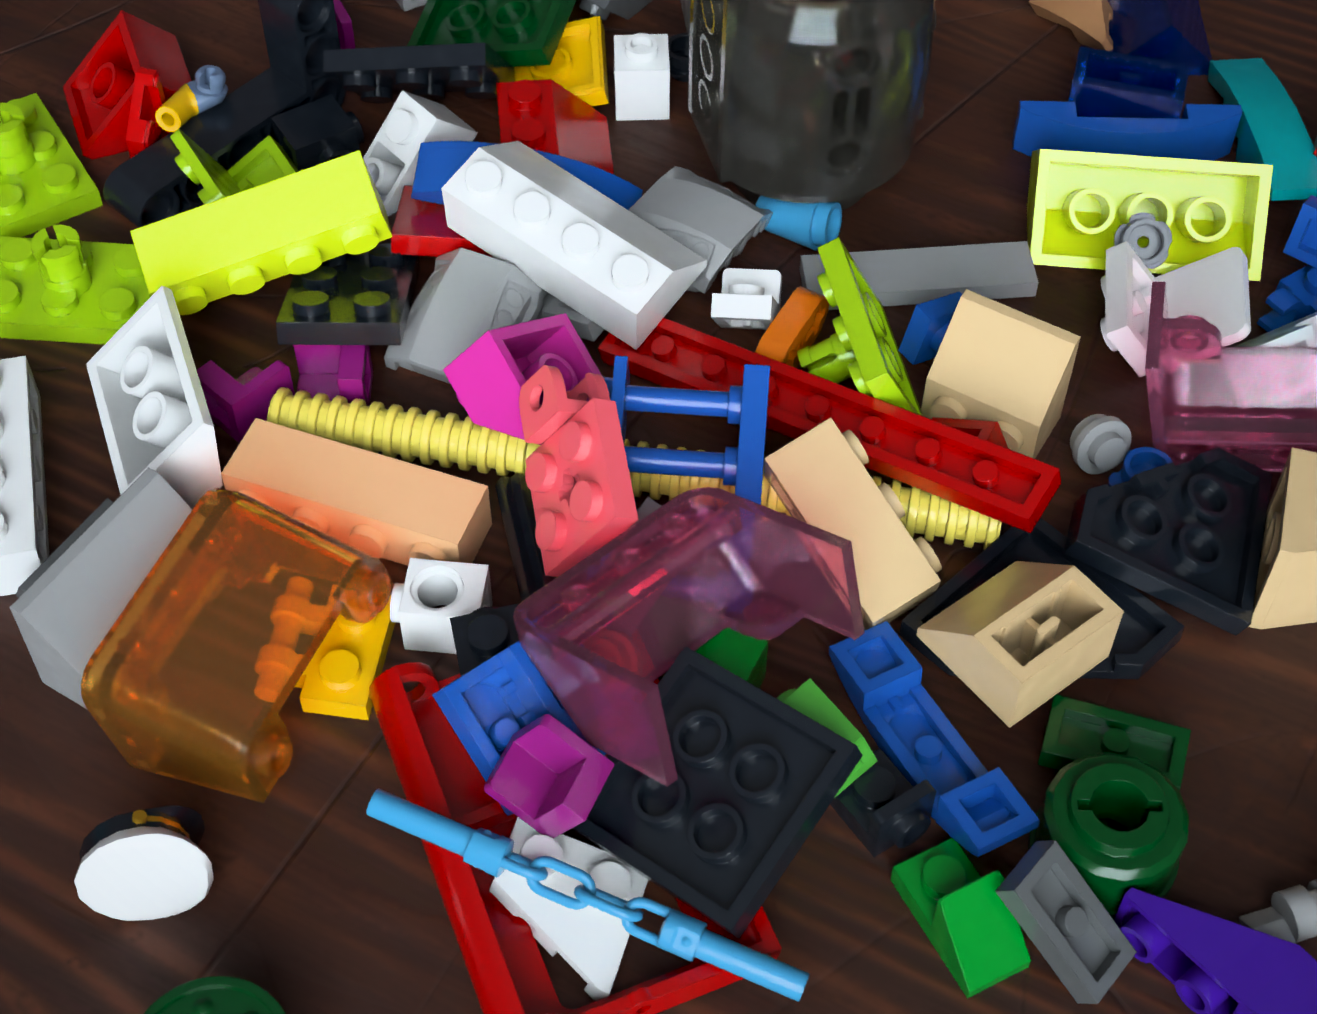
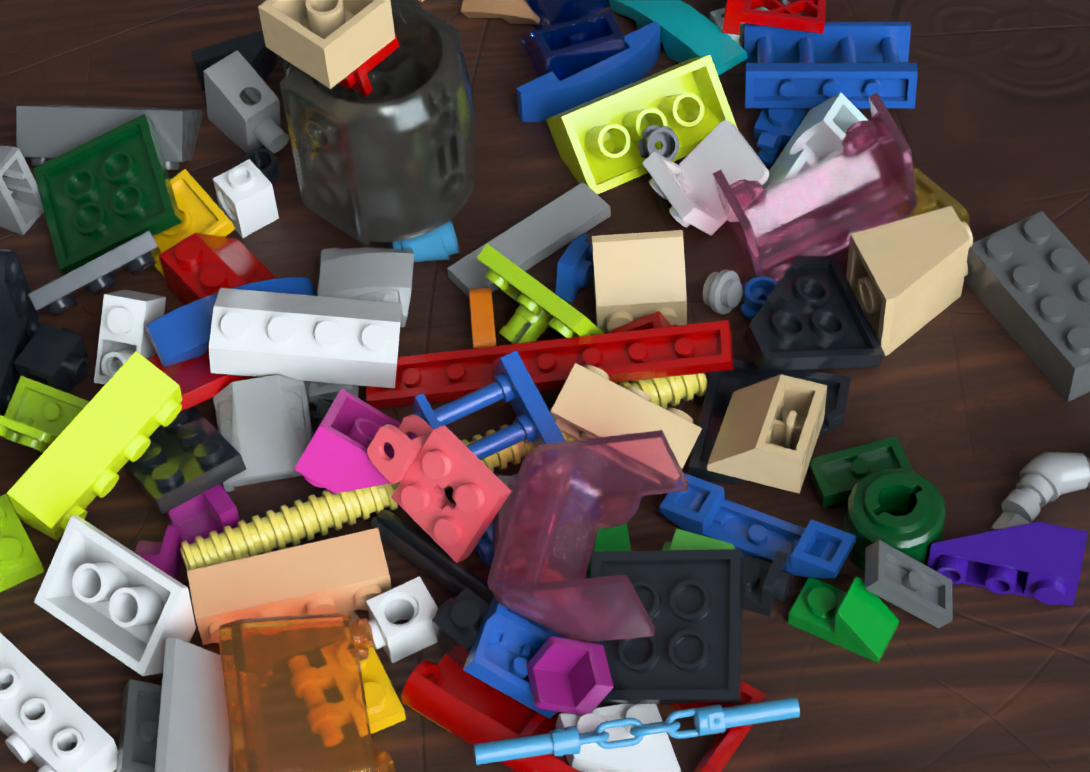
camera: 30 degrees left, 0 degrees up
white bracket [711,268,782,330] -> none

